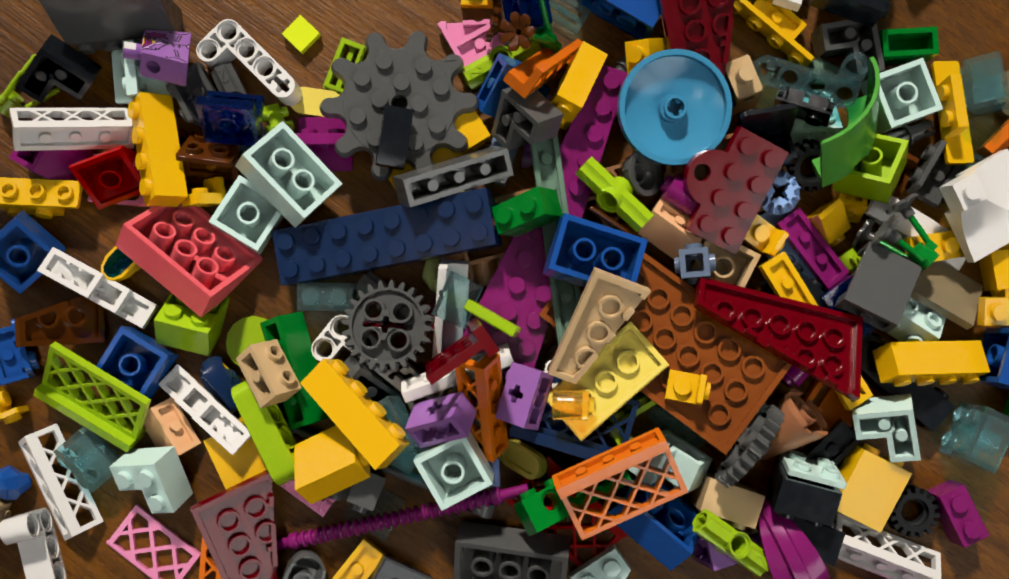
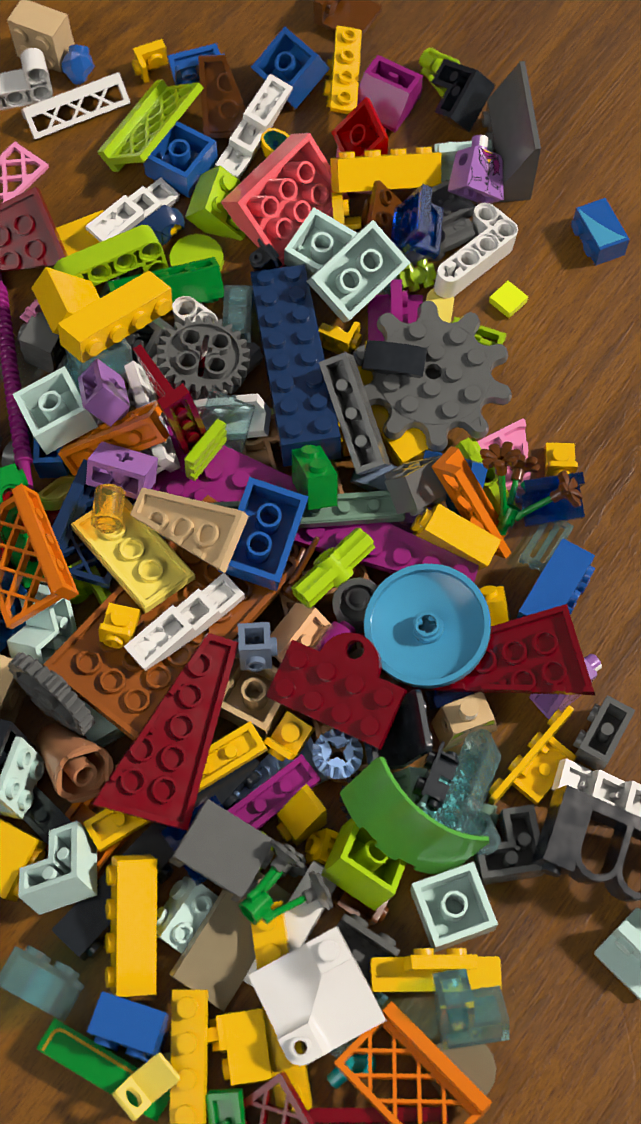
camera: 90 degrees right, 20 degrees down
white fence [10,108,134,151] -> none
clear light blue brick [53,427,120,493] -> none
light aqua brick [109,446,193,513] -> none
light nougat panel [143,397,201,457] -> none
tan brick [236,339,302,408] -> none
green brick [878,26,939,65] -> none
dark grey axle [886,119,936,146] -> none
none -> white slope [124,573,245,671]
none -> black hinge [249,238,282,271]
none -> yellow bracket [319,321,363,354]

